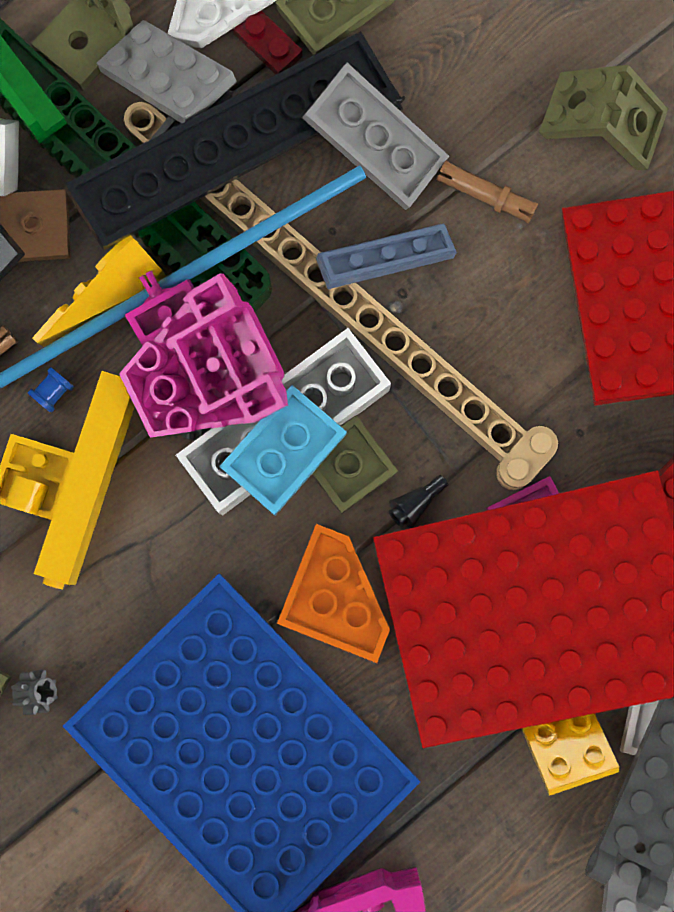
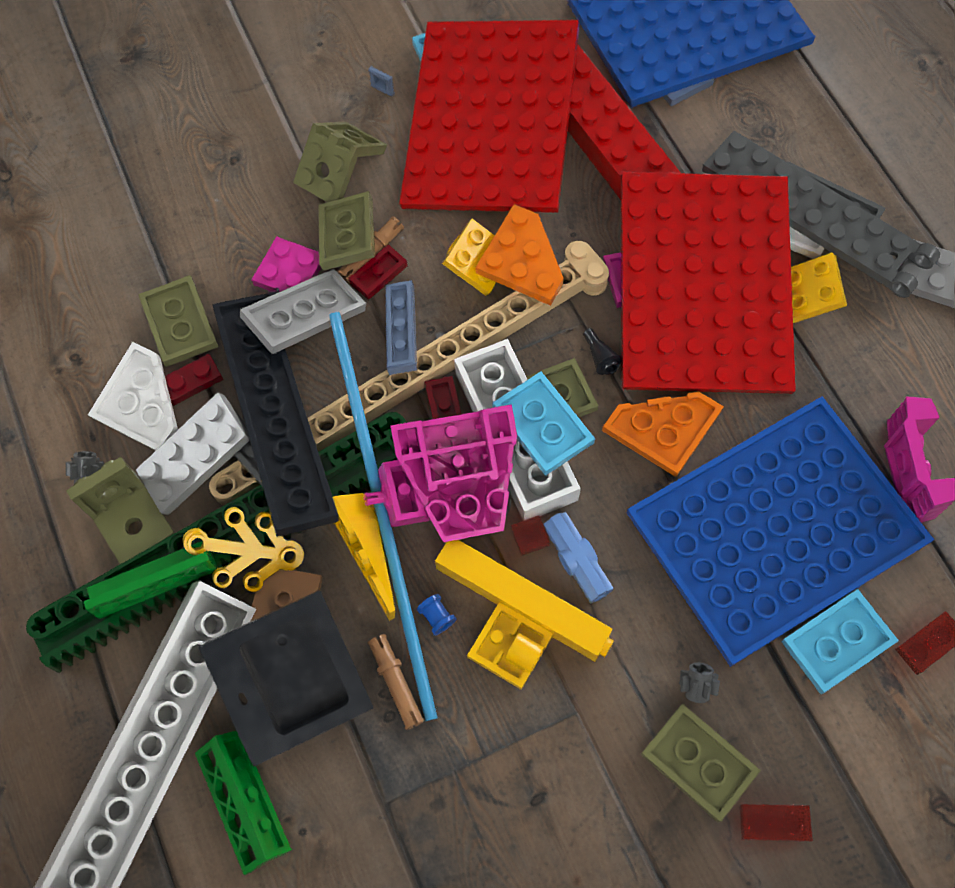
camera: 75 degrees left, 15 degrees down
none -> yellow plant [183,507,304,592]
none -> dark pink plate [252,236,321,292]
none -> olive plate [319,191,375,271]
none -> dark red plate [349,244,408,300]
none -> dark red plate [425,376,462,419]
none -> yellow plate [442,219,496,296]
none -> orange plate [476,204,564,306]
none -> clear red plate [511,516,550,556]
none -> medium blue piece [543,512,614,604]
none -> medium azure plate [781,589,899,695]

